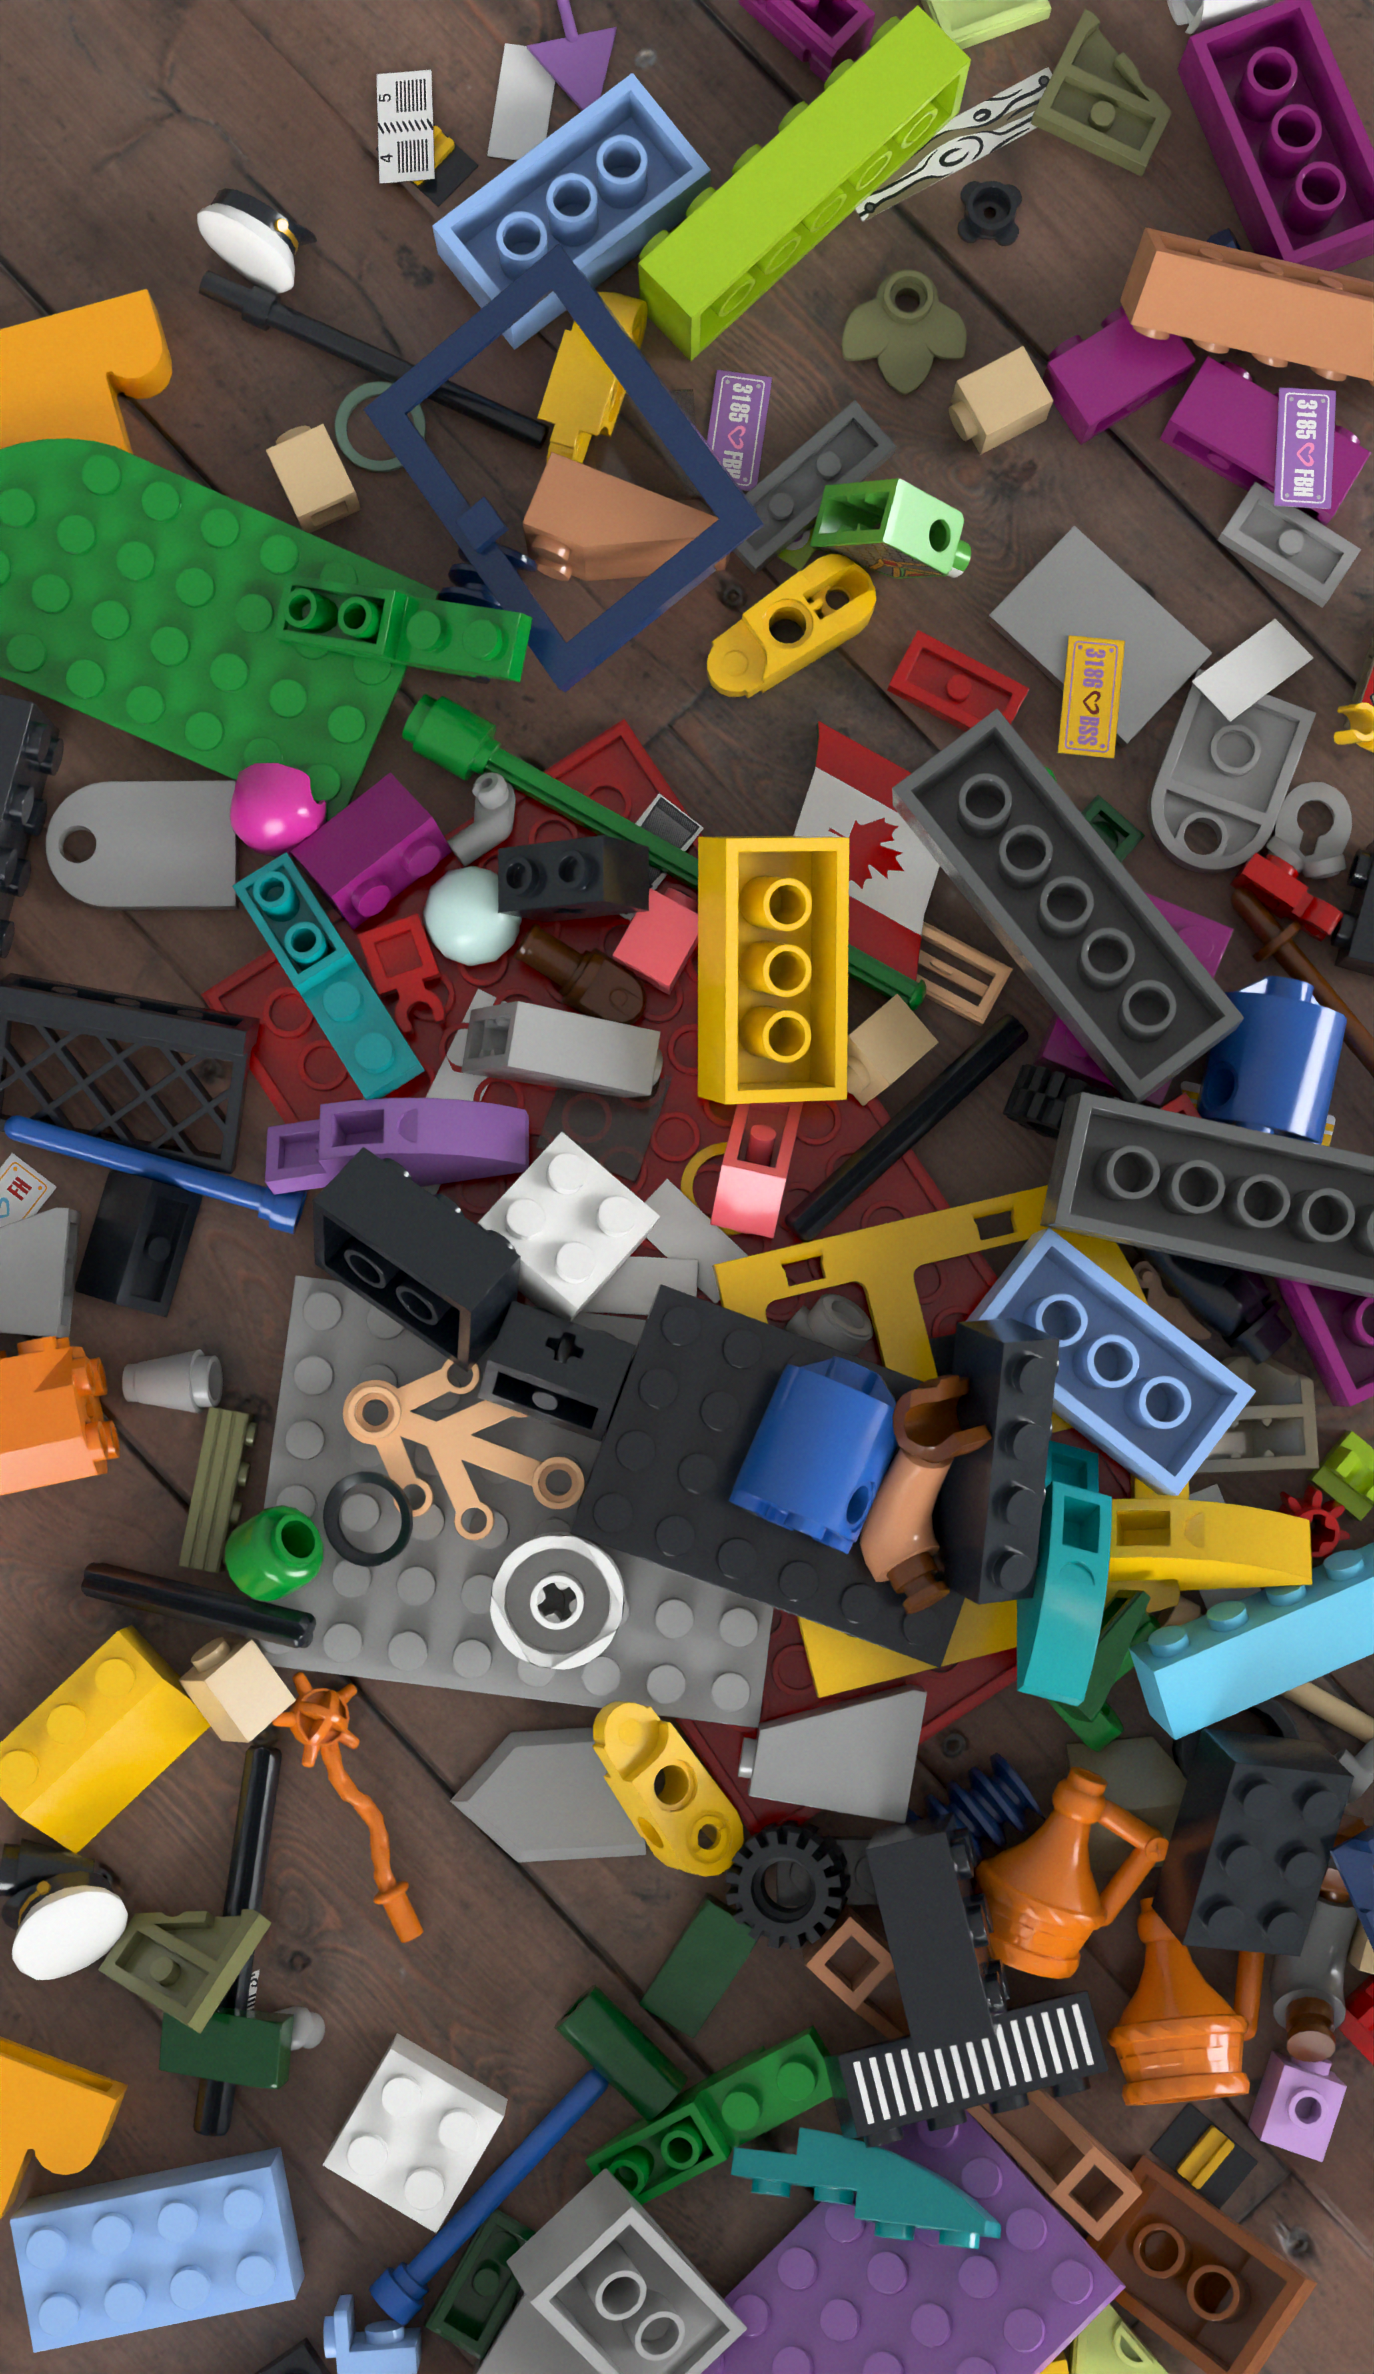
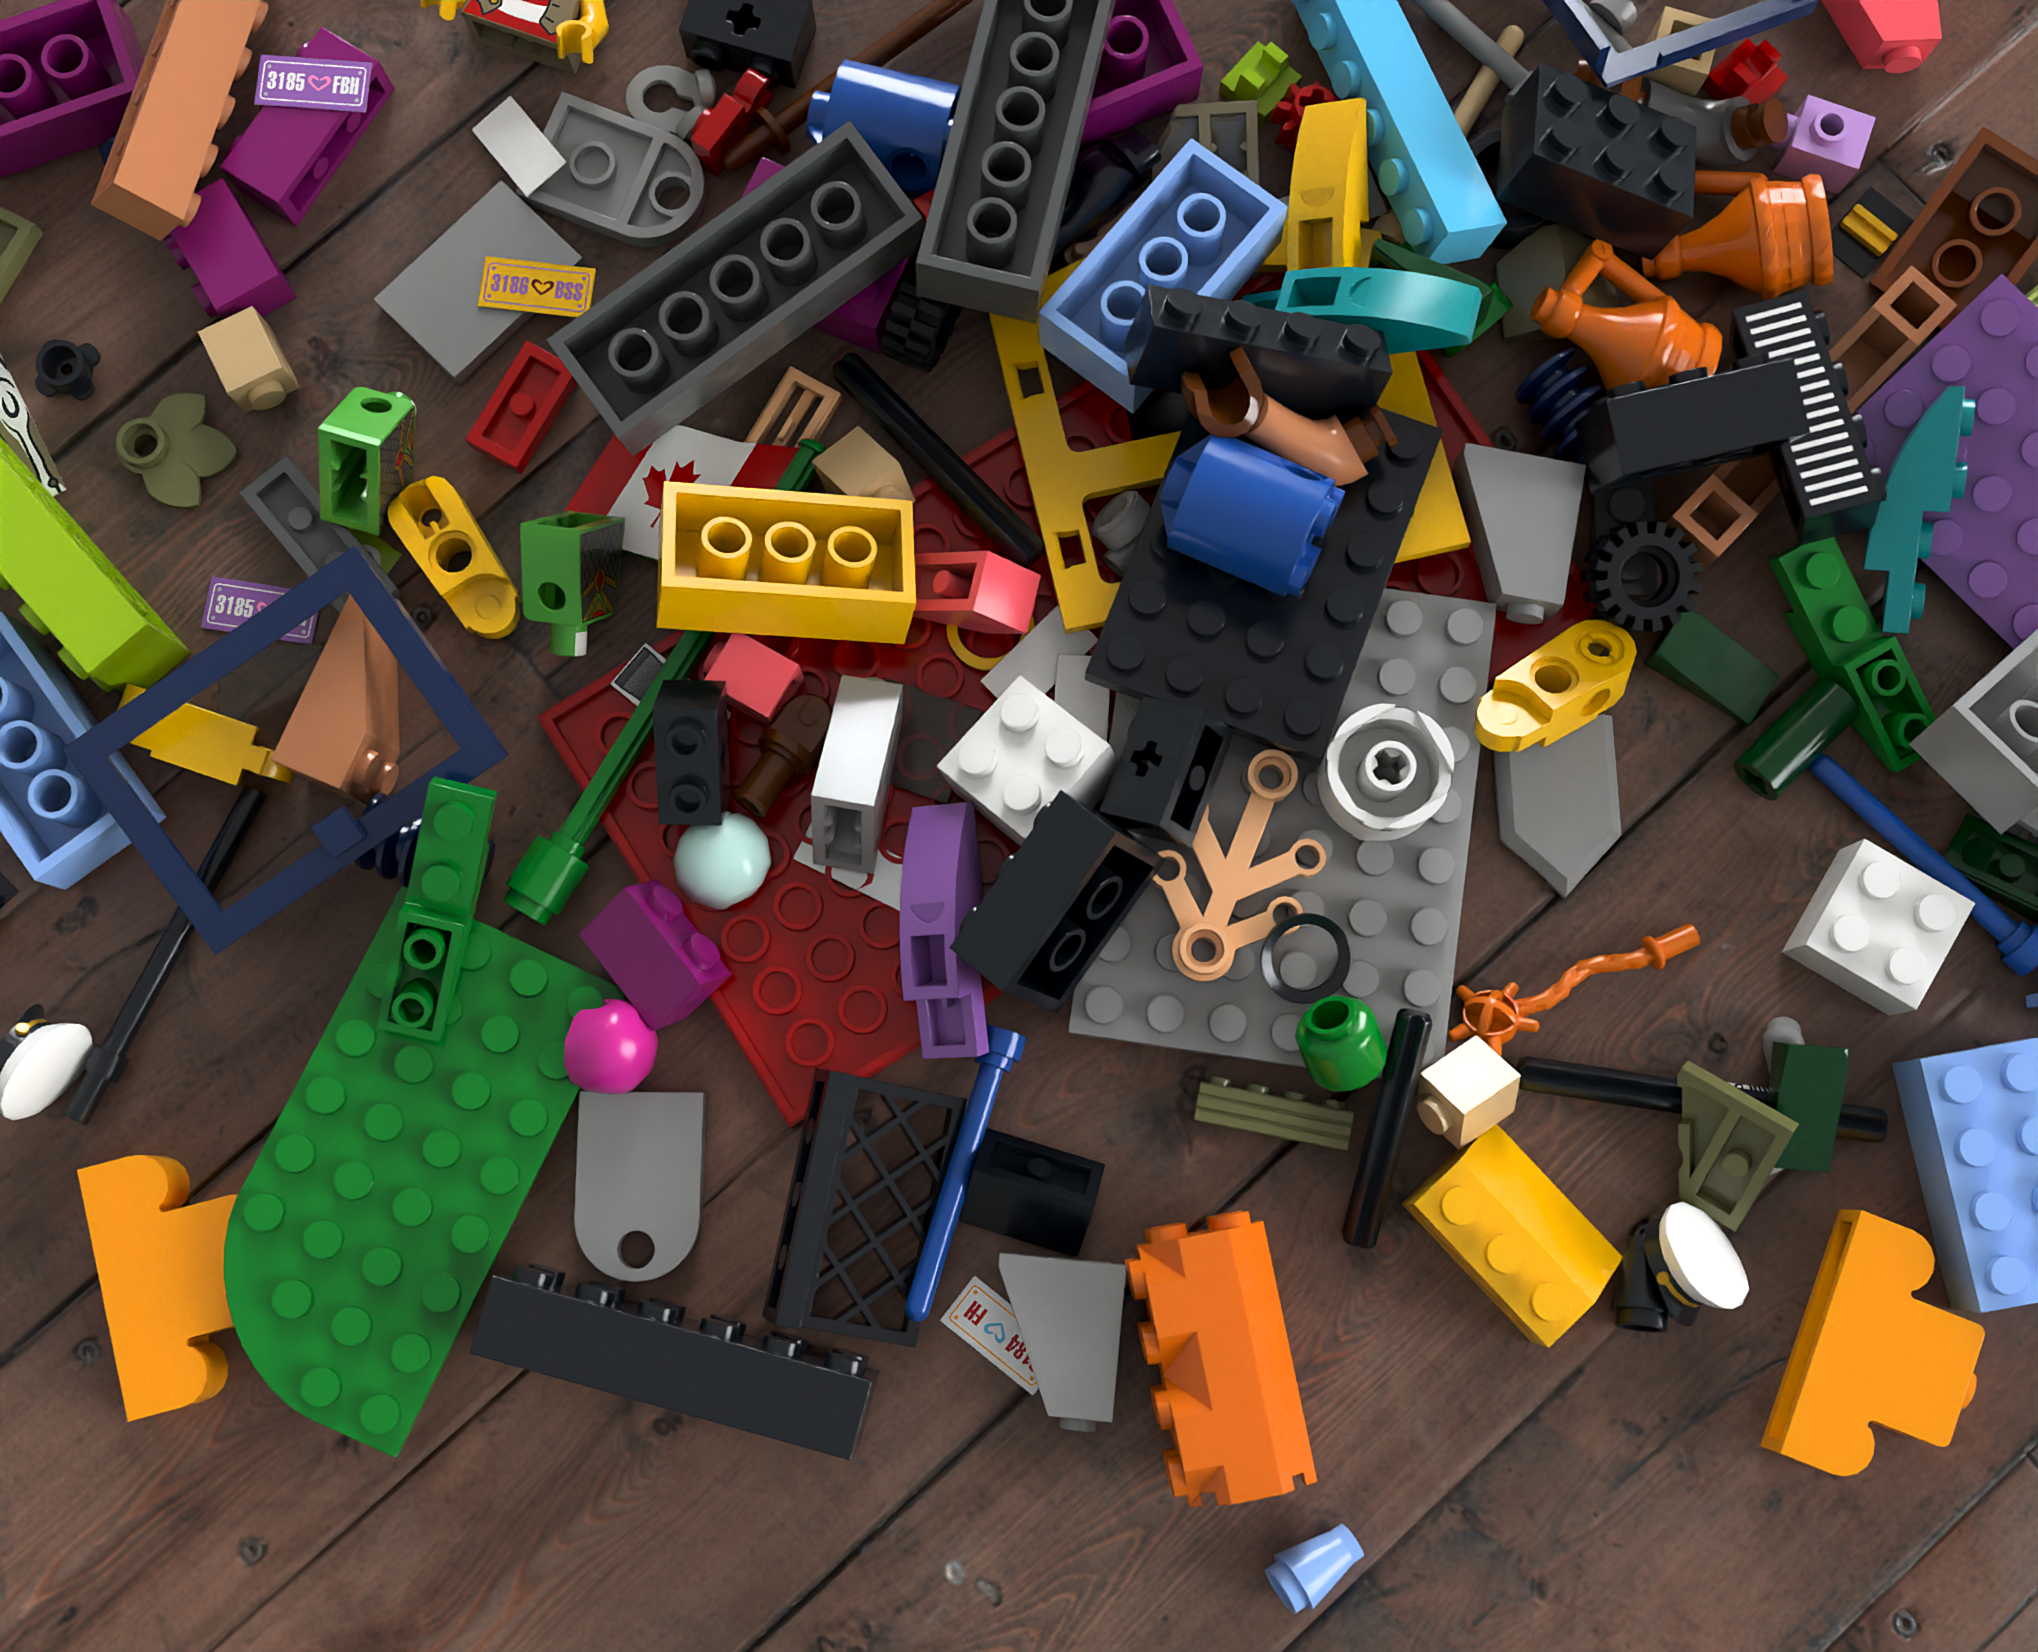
camera: 85 degrees left, 5 degrees down
light grey cone [122,1349,223,1414] -> none
teal slope [232,852,425,1100] -> none
tan brick [266,424,361,533] -> none
sand green piece [335,381,426,473] -> none
red plate [357,913,446,1036] -> none
light grey arm [447,772,516,867] -> none
light grey plate [1217,482,1361,608] -> none
none -> bright green torso [520,511,625,657]

